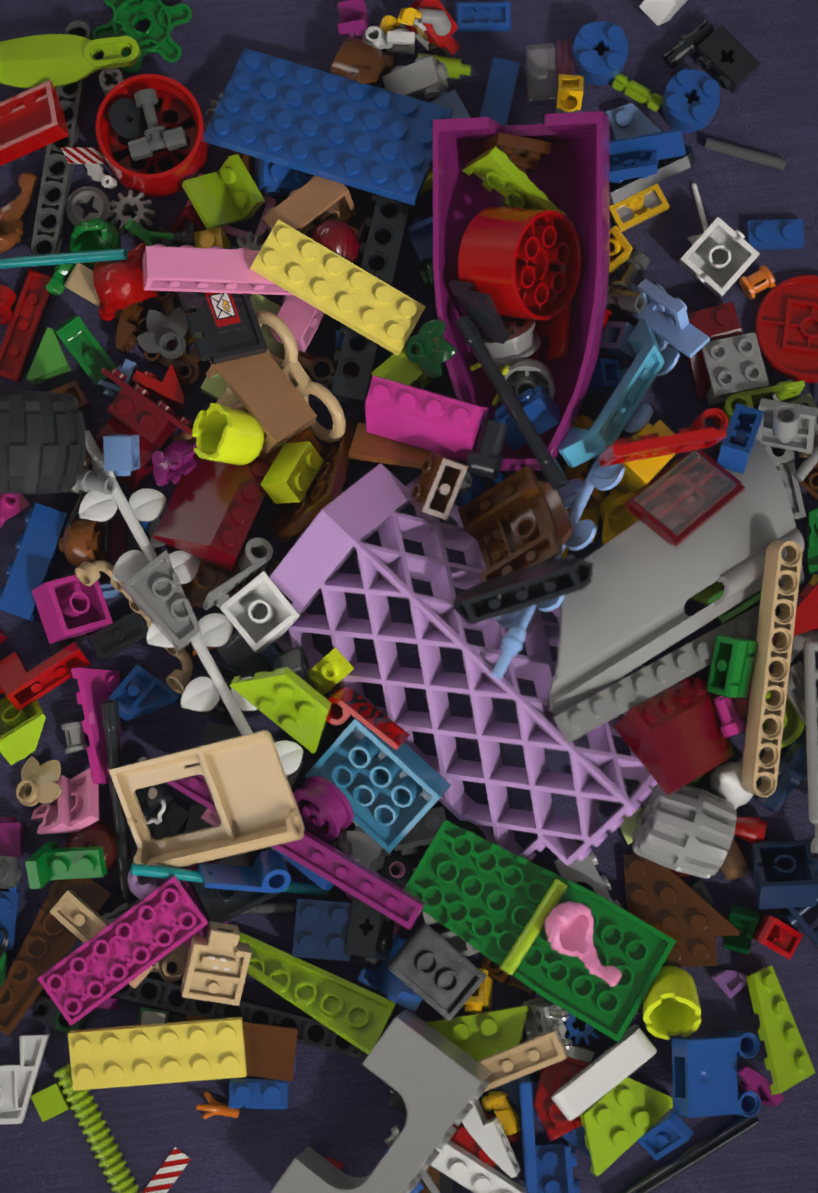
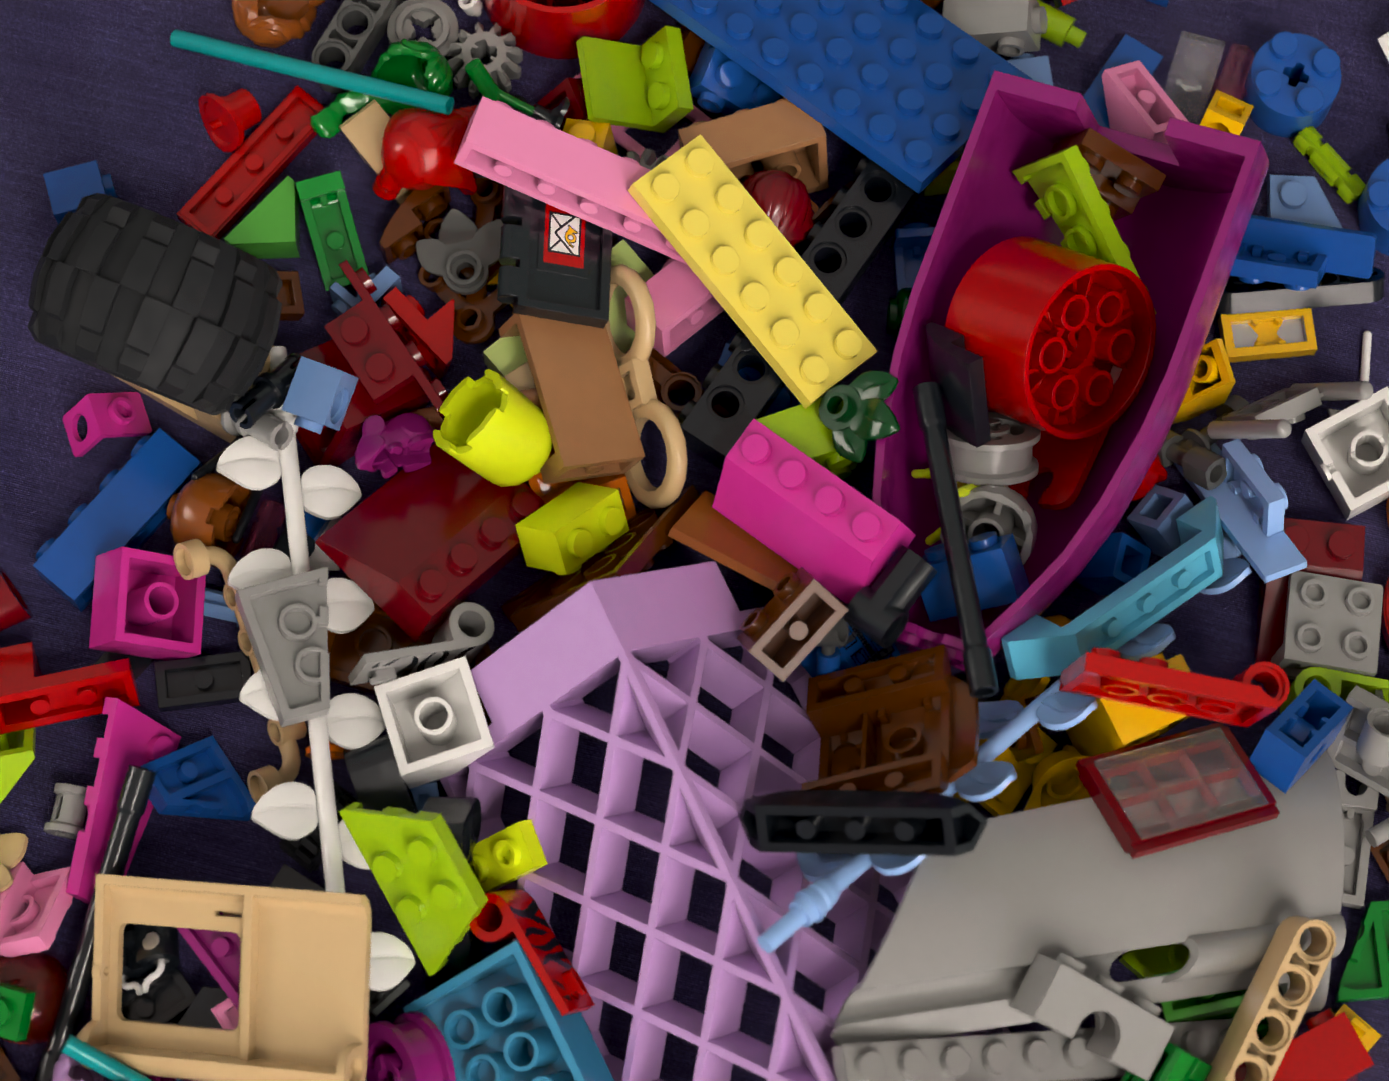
camera: 20 degrees right, 10 degrees down
none -> black pin [229,353,301,429]
none -> light grey arch [1010,952,1175,1081]
none -> bright pink slope [1101,60,1189,144]
none -> light grey plate [1207,381,1373,440]

